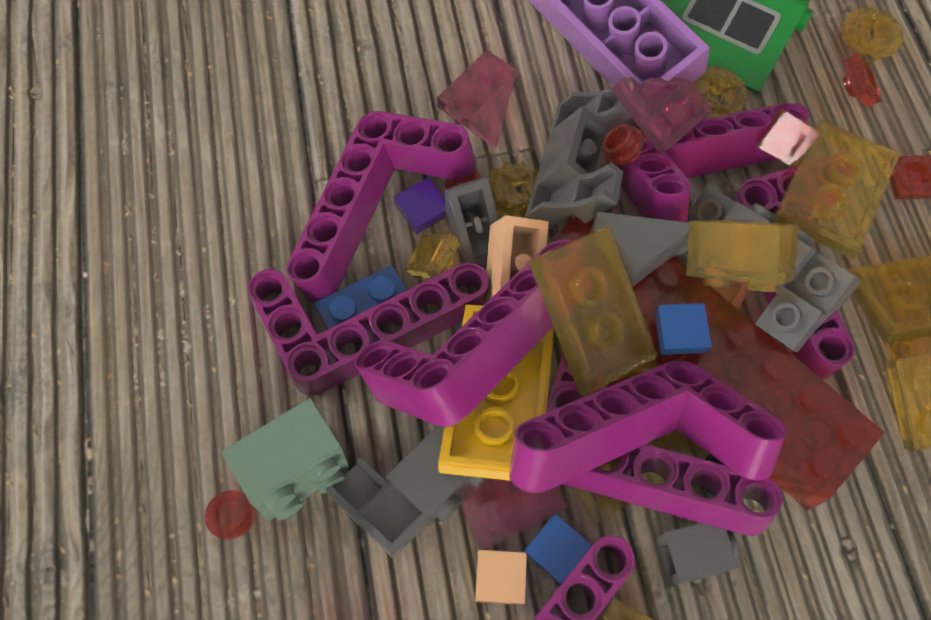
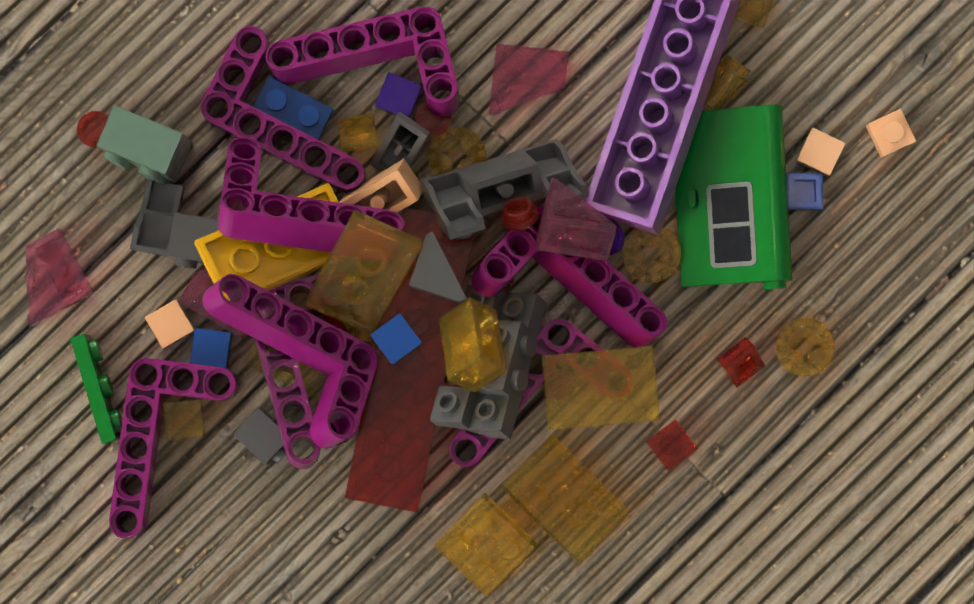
camera: 60 degrees right, 20 degrees up
clear red plate [756,108,820,169] -> none

